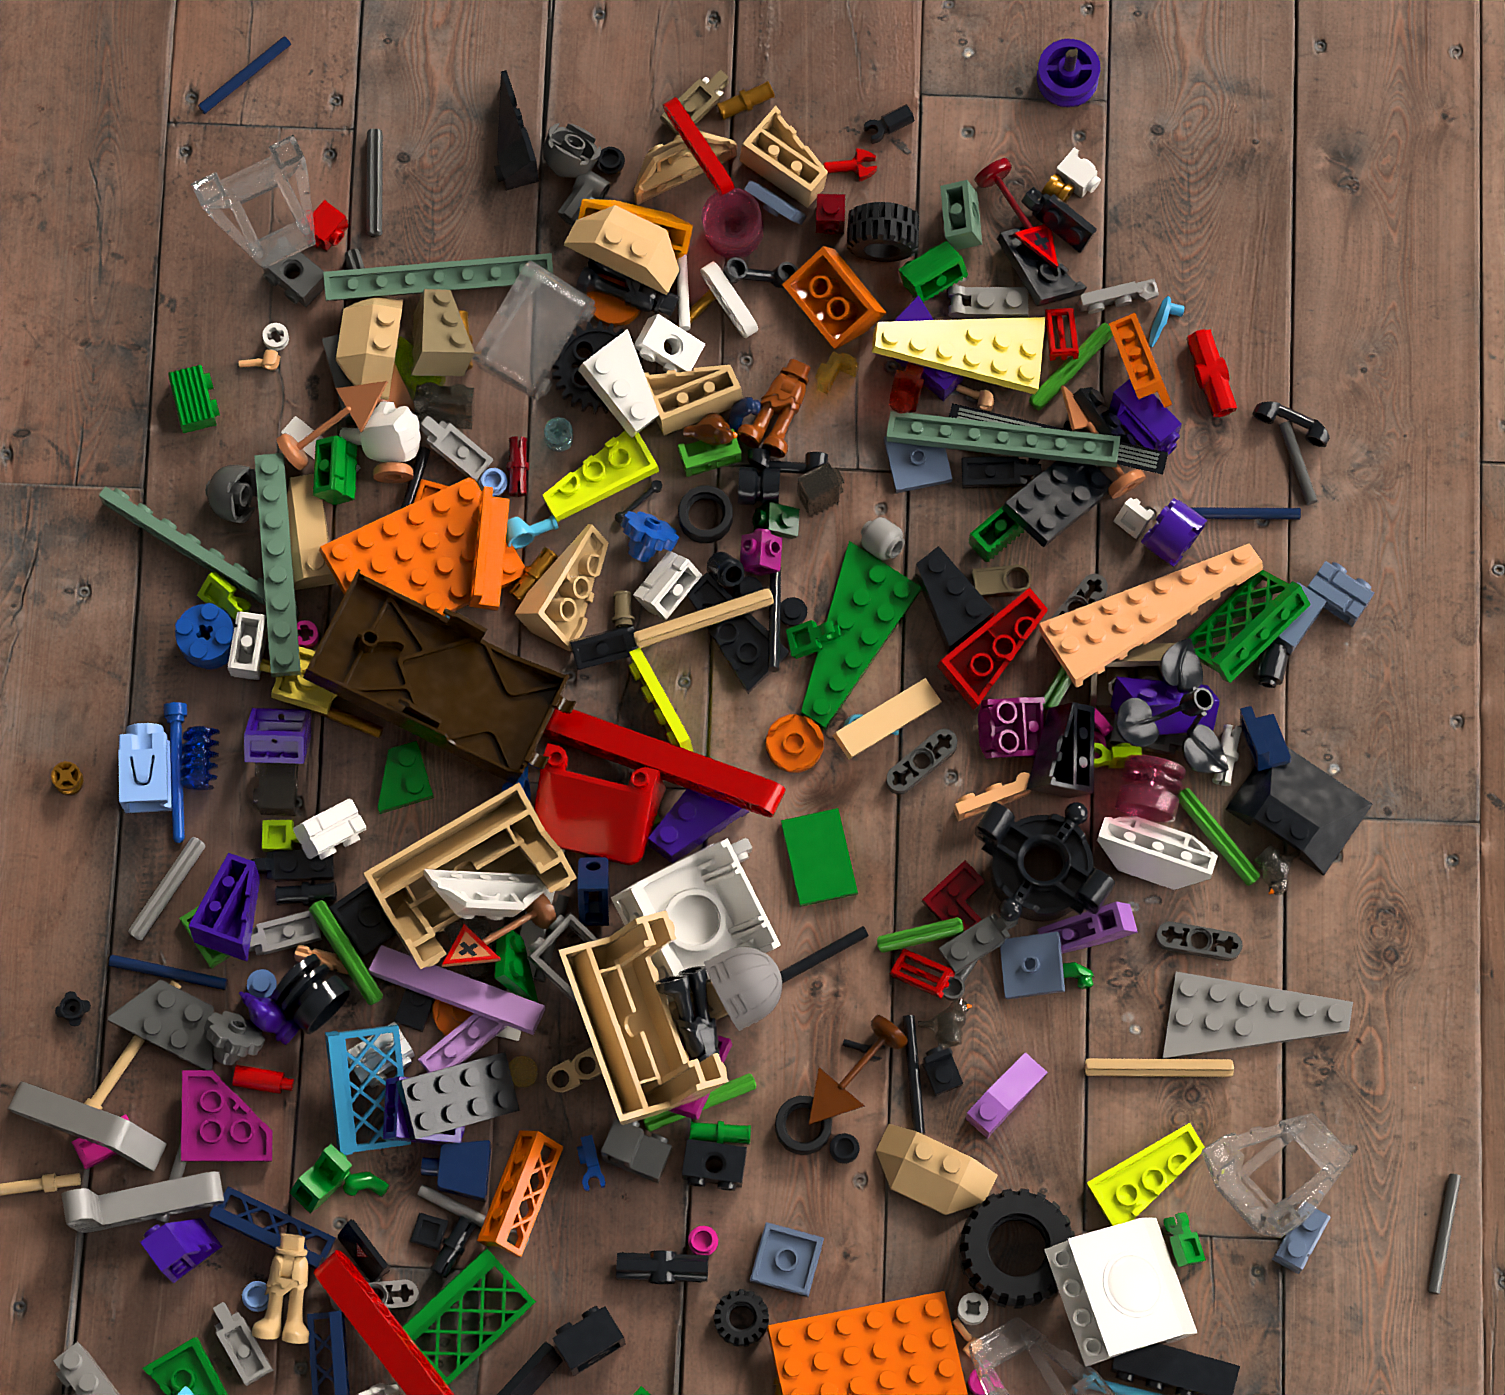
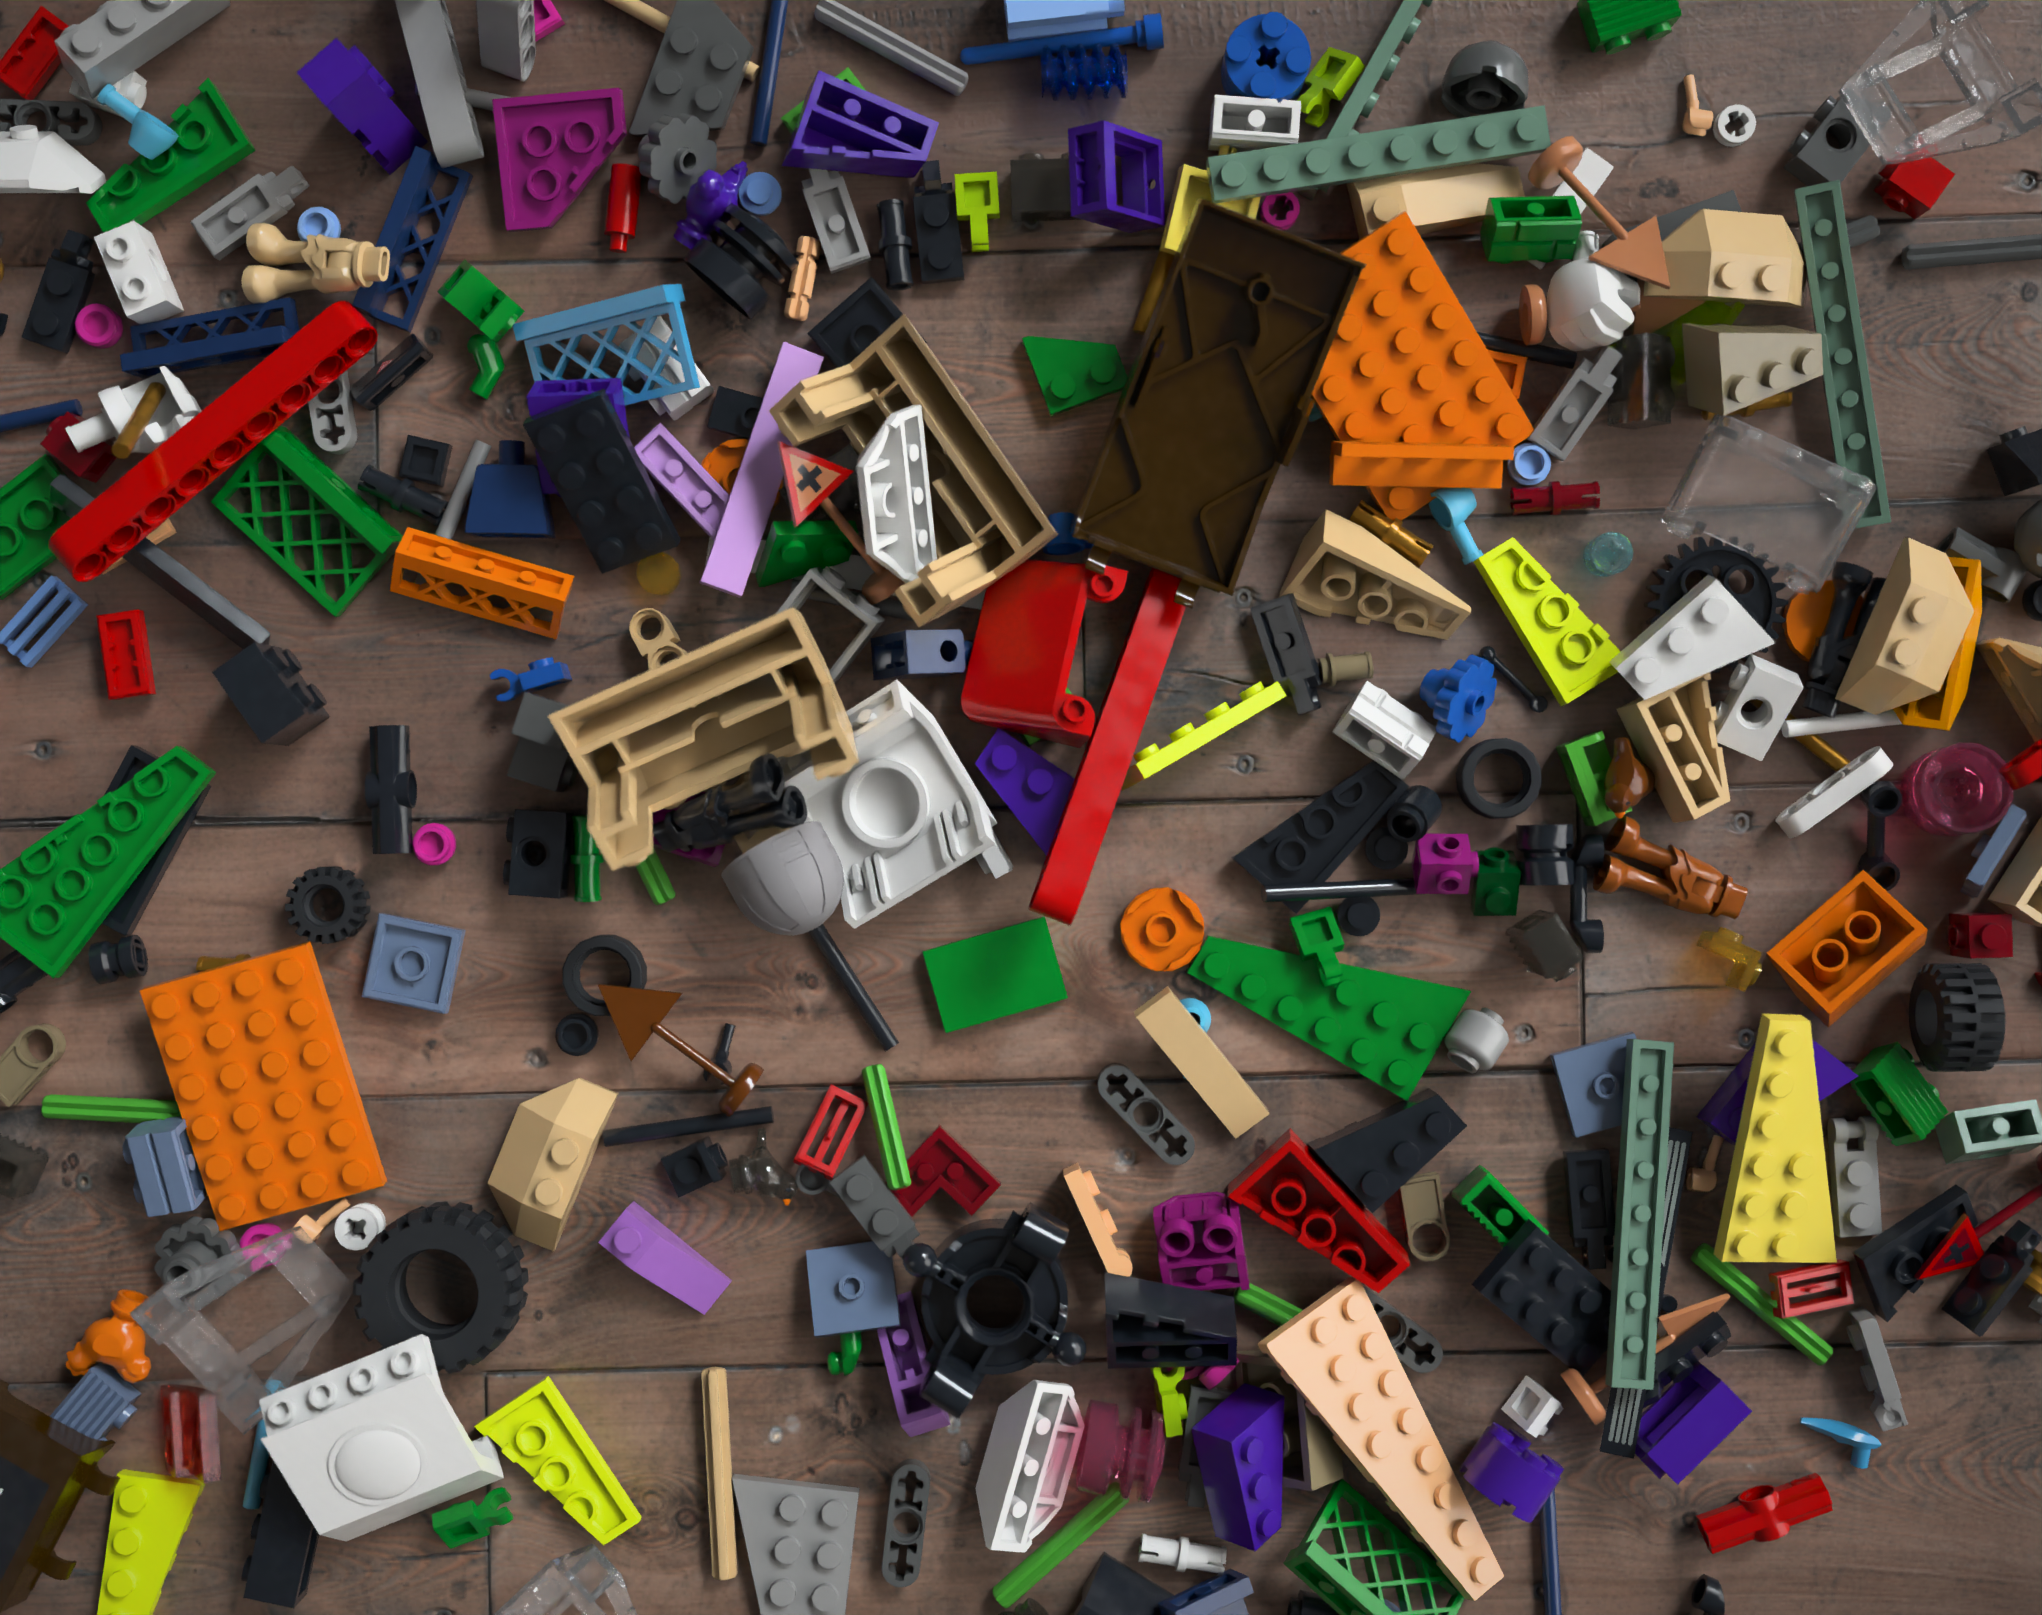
camera: 85 degrees right, 15 degrees up
white brick [293,798,366,860] -> none
bright green axle [309,900,383,1005] -> none
tan axle [634,588,774,648] -> none
dark blue arm [727,397,761,432] -> none
clear red hips [889,362,924,414] -> none
orange fence [1109,313,1172,408] -> none
black plant [1115,638,1229,773] -> none

